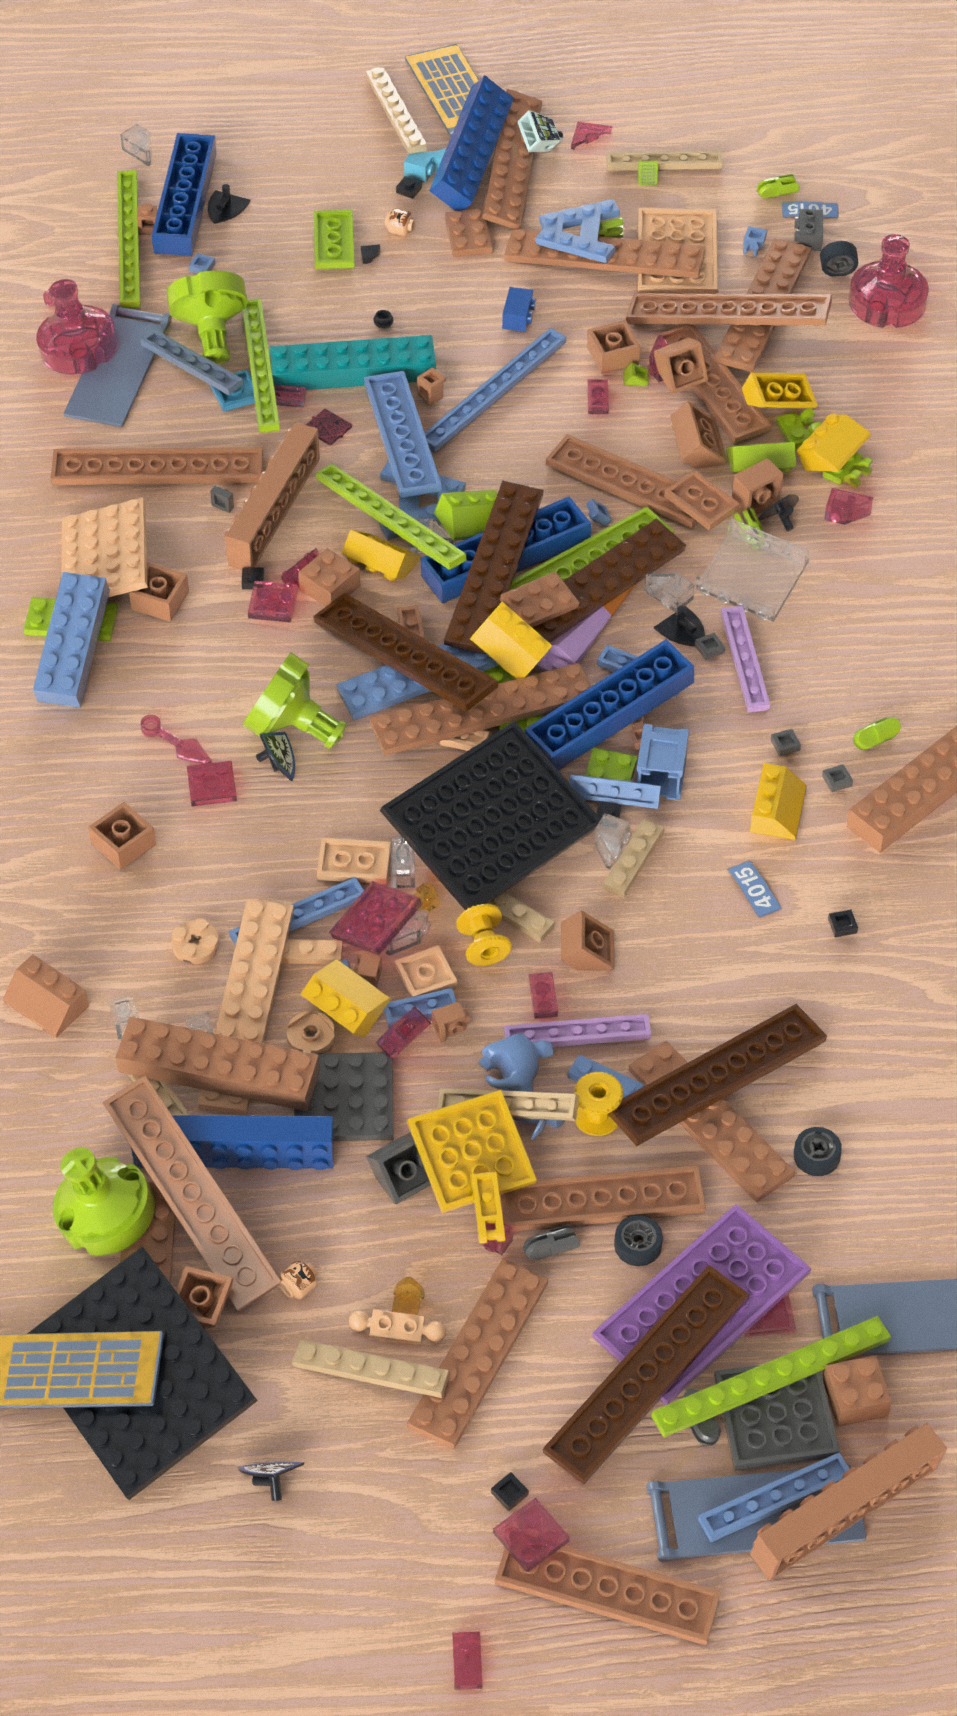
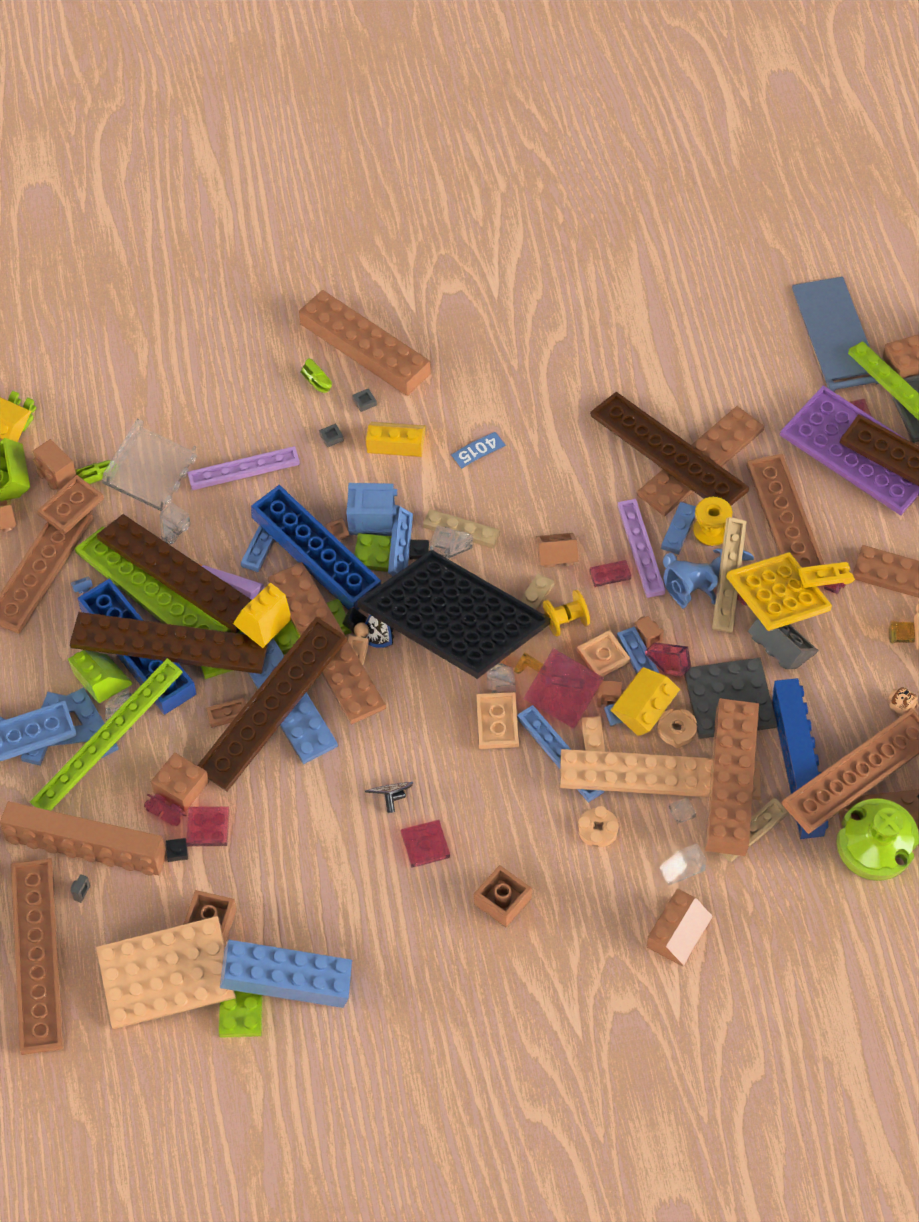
camera: 95 degrees left, 5 degrees up
clear pink piece [140,715,212,765] -> none
lime piece [242,652,347,749] -> none
yellow slope [341,530,422,581] -> none
nougat plate [500,571,579,627] -> none
dark grey arm [523,1224,580,1260] -> none
wheel [614,1215,663,1266] -> none
black shield [654,606,705,646] -> none
dark grey plate [695,632,725,660] -> none
black shield [758,494,799,532] -> none
wheel [794,1127,842,1176] -> none
clear pink slope [824,488,873,525] -> none
black plate [828,909,858,937] -> none

